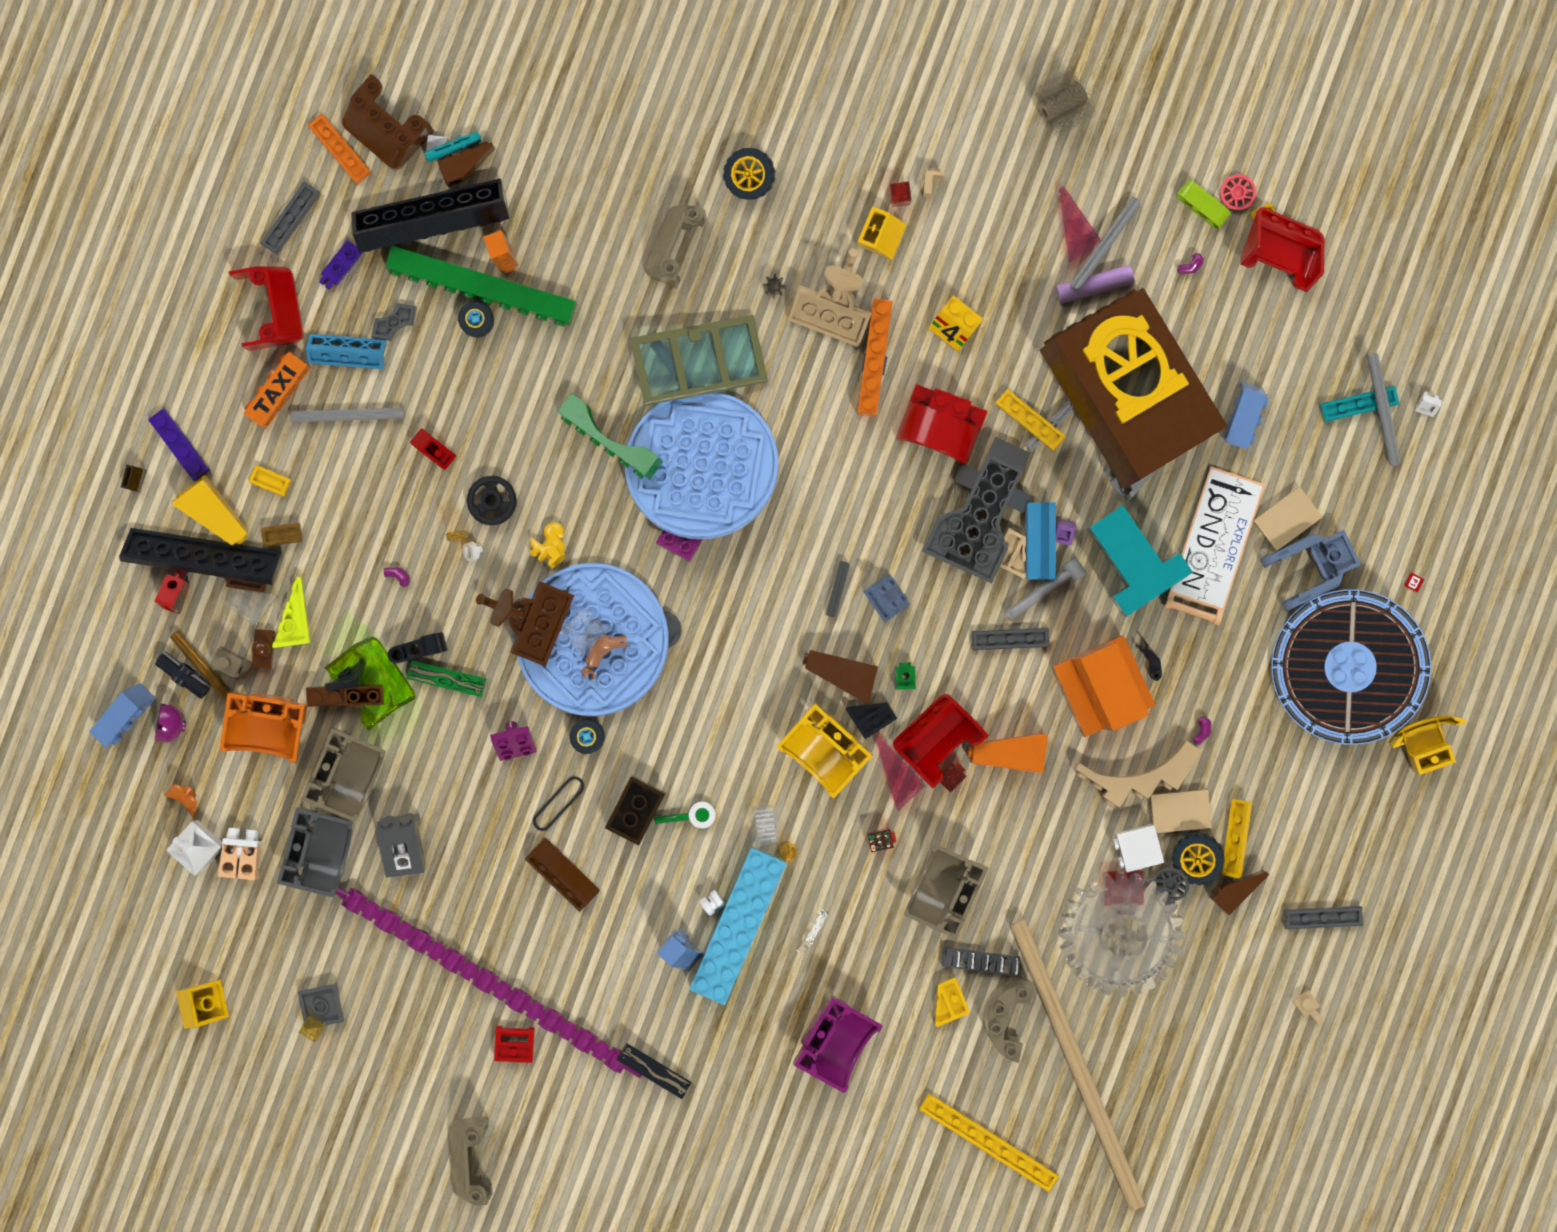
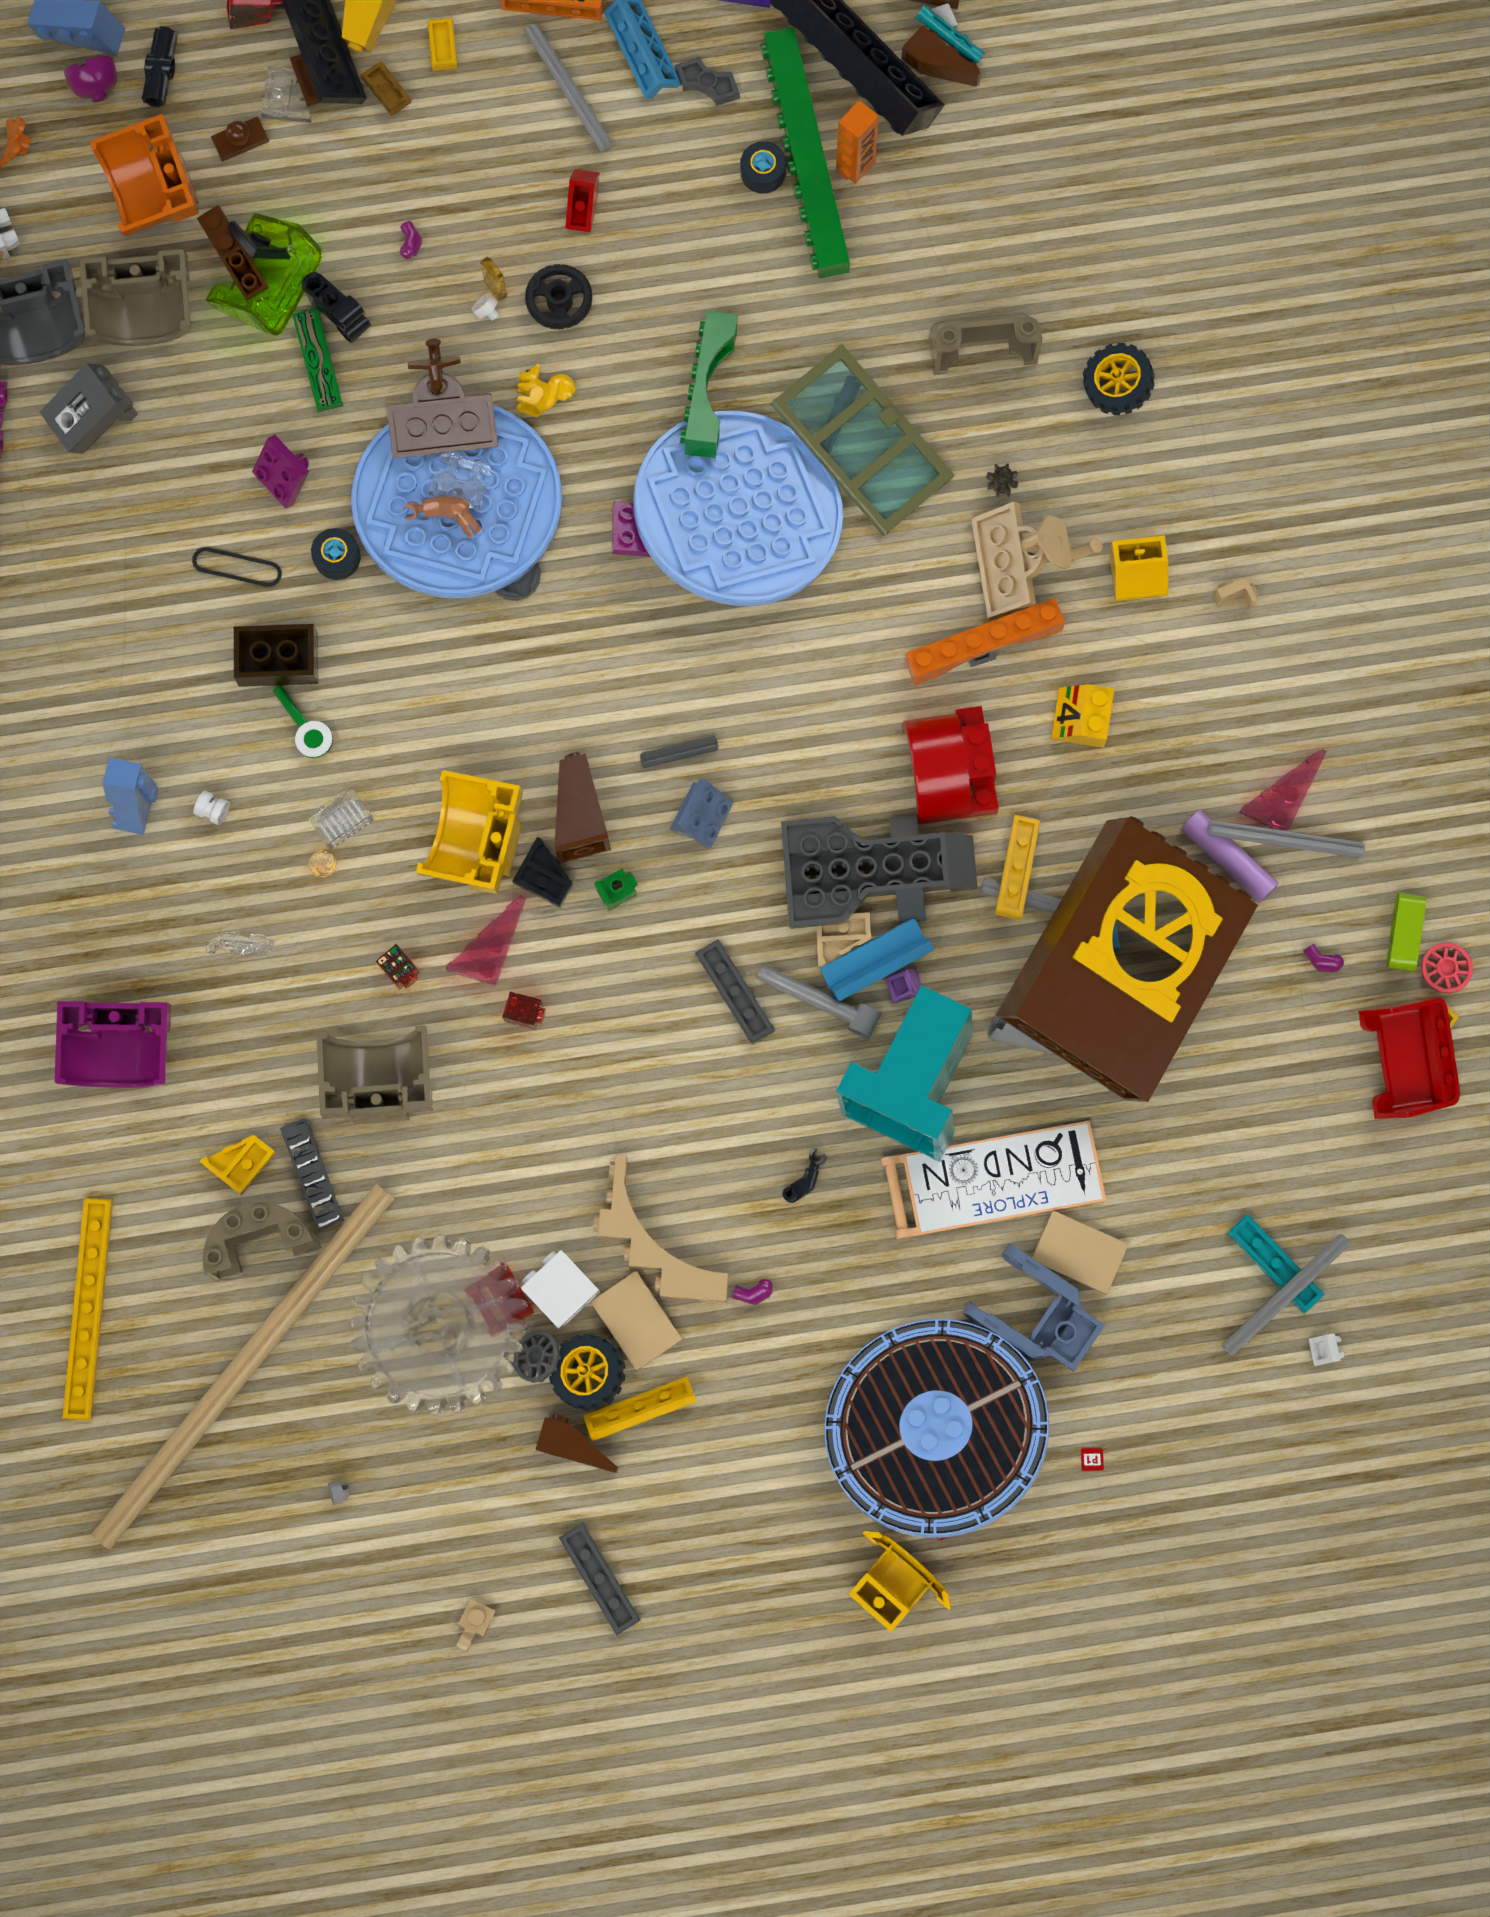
camera: 60 degrees right, 10 degrees down
pearl gold axle [170,631,248,712] -> none
dark tan torso [210,646,252,680] -> none
neon yellow wing [272,576,311,648] -> none
reddish brown panel [525,838,600,912] -> none
medium azure brick [689,846,787,1005] -> none
clear red brick [889,181,912,208] -> none
red windscreen [893,694,989,789] -> none
orange slope [968,733,1048,773] -> none
dark tan piece [1032,66,1096,137] -> none
orange piece [1051,635,1156,737] -> none
medium blue wedge [1224,381,1268,449] -> none
none -> light grey hinge [328,1481,350,1505]

